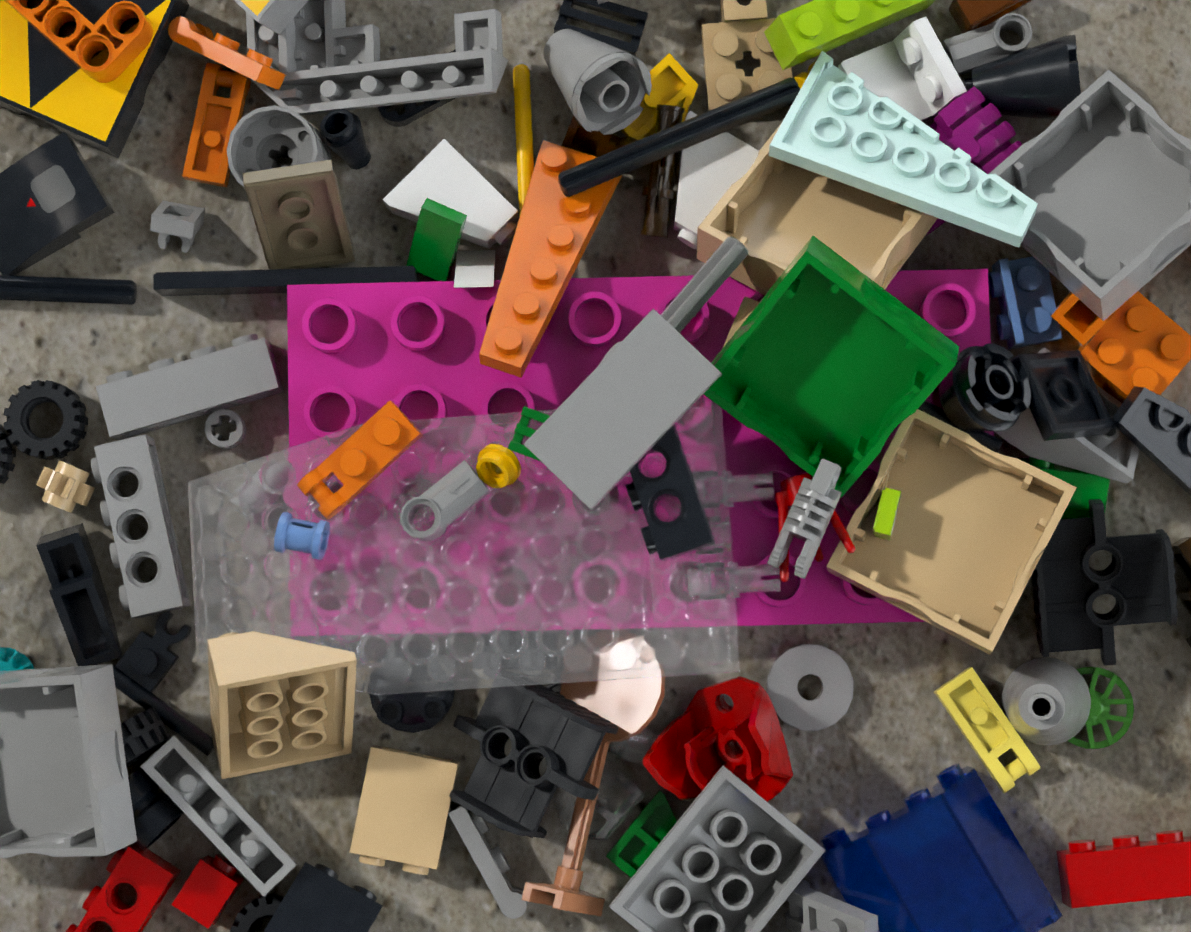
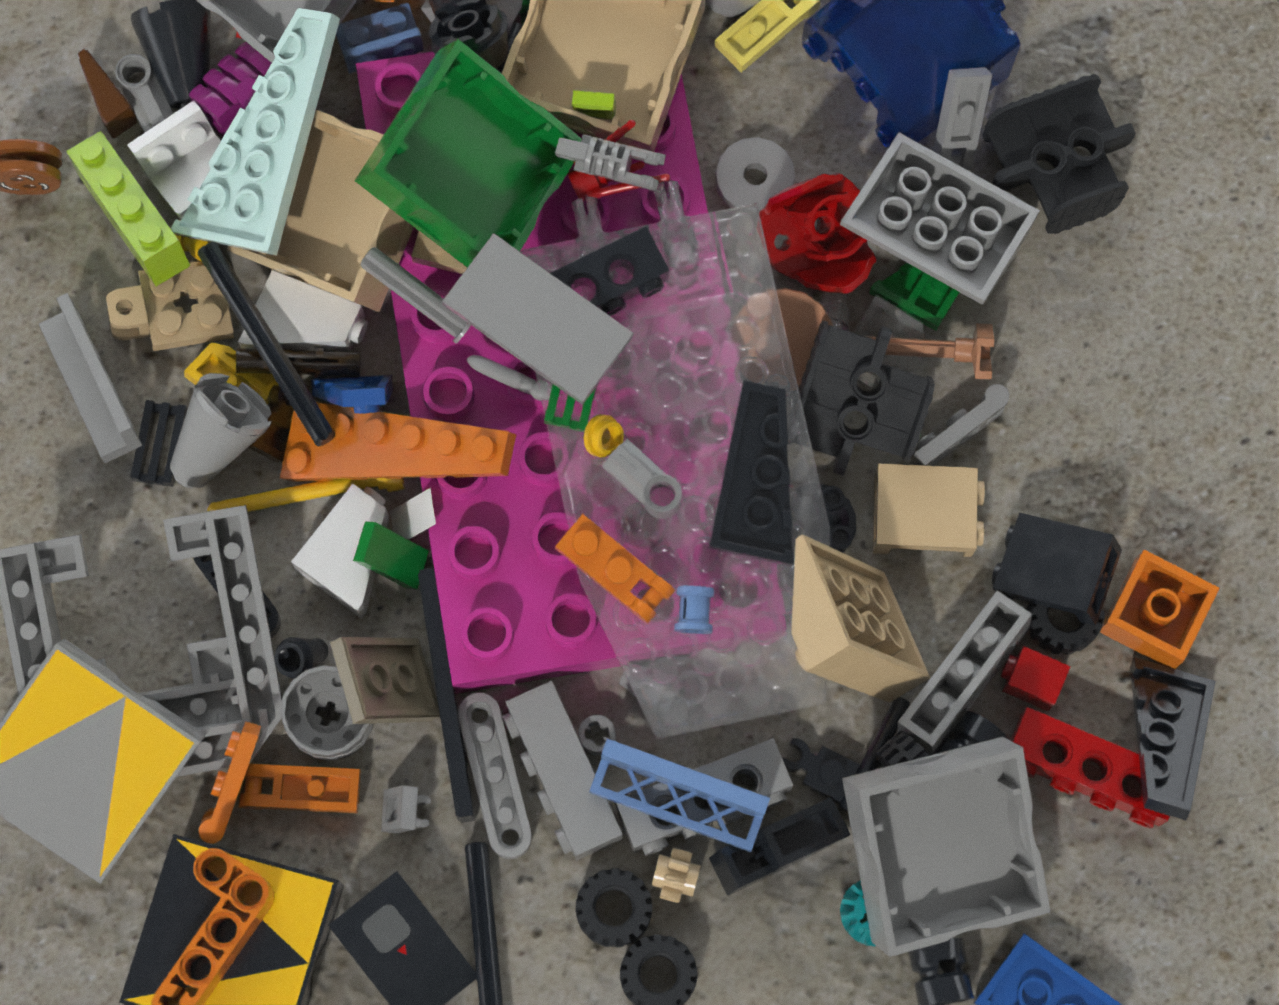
camera: 100 degrees left, 10 degrees down
none -> blue wing [311,375,394,414]
none -> light grey plate [458,693,532,859]
none -> medium blue fence [589,738,770,852]
none -> black wing [708,380,794,567]

